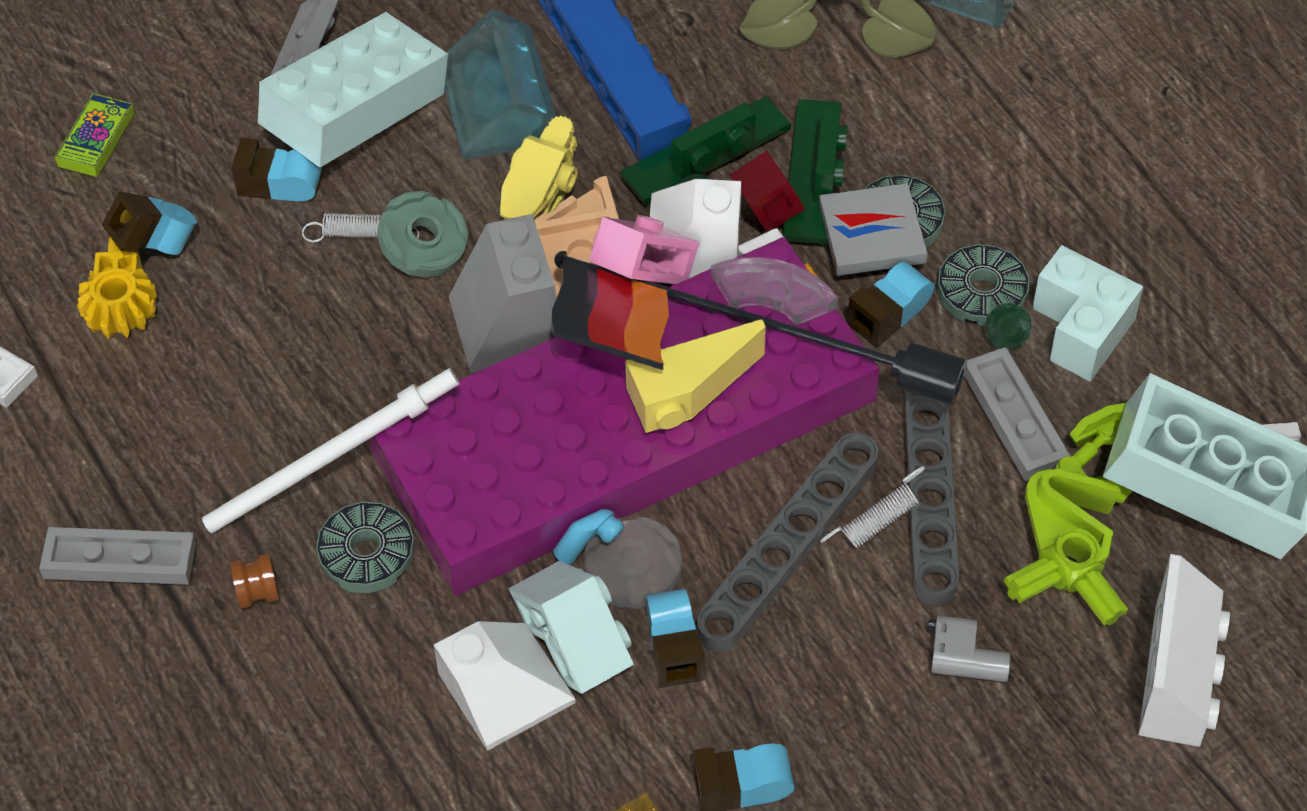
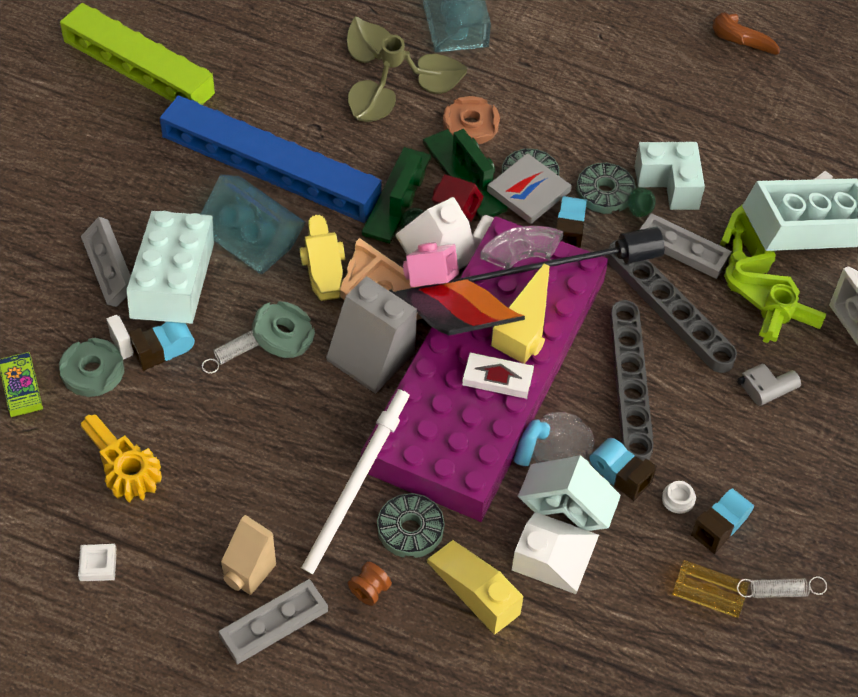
camera: 40 degrees left, 0 degrees up
leg [102,191,197,255] -> none
white piece [820,466,925,548] -> none
none -> sand green tile [59,338,124,397]
none -> white tile [106,315,133,359]
none -> tan slope [221,515,276,595]
none -> light yellow slope [427,540,523,635]
none -> nougat tile [443,96,500,144]
none -> white tile [462,352,534,399]
none -> white plate [662,481,696,514]

